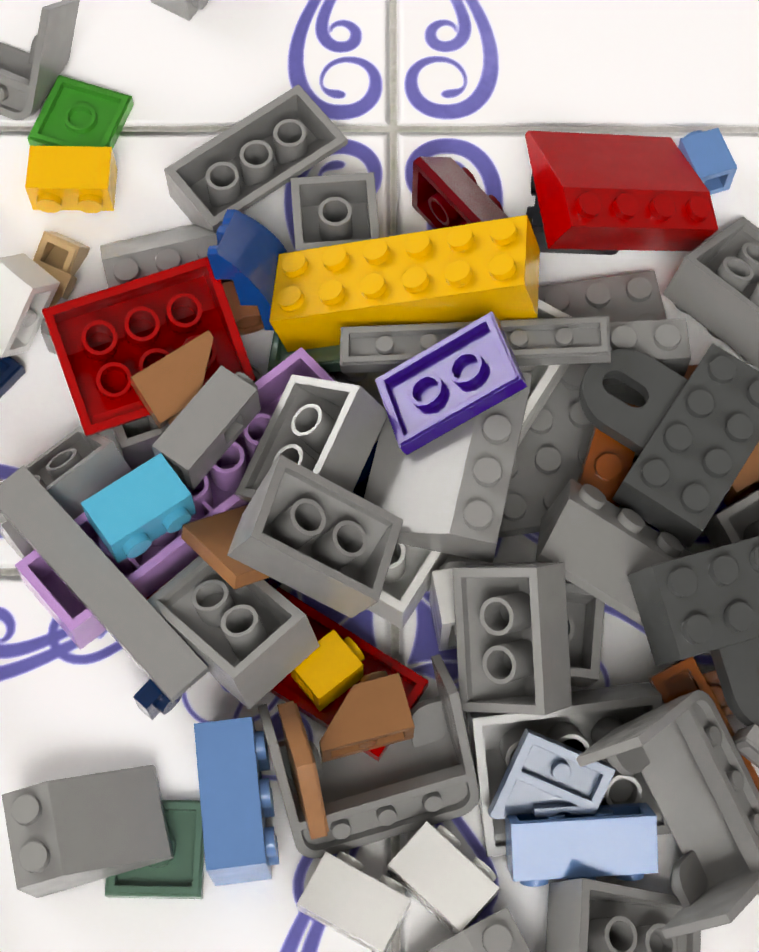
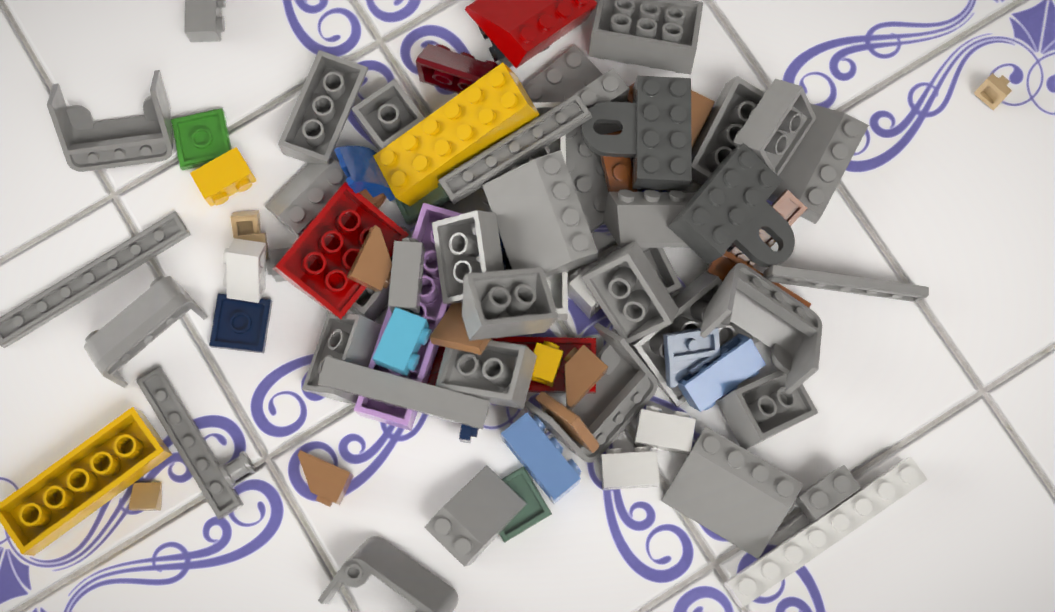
camera: 30 degrees left, 10 degrees up
tile [375,311,528,455] -> none

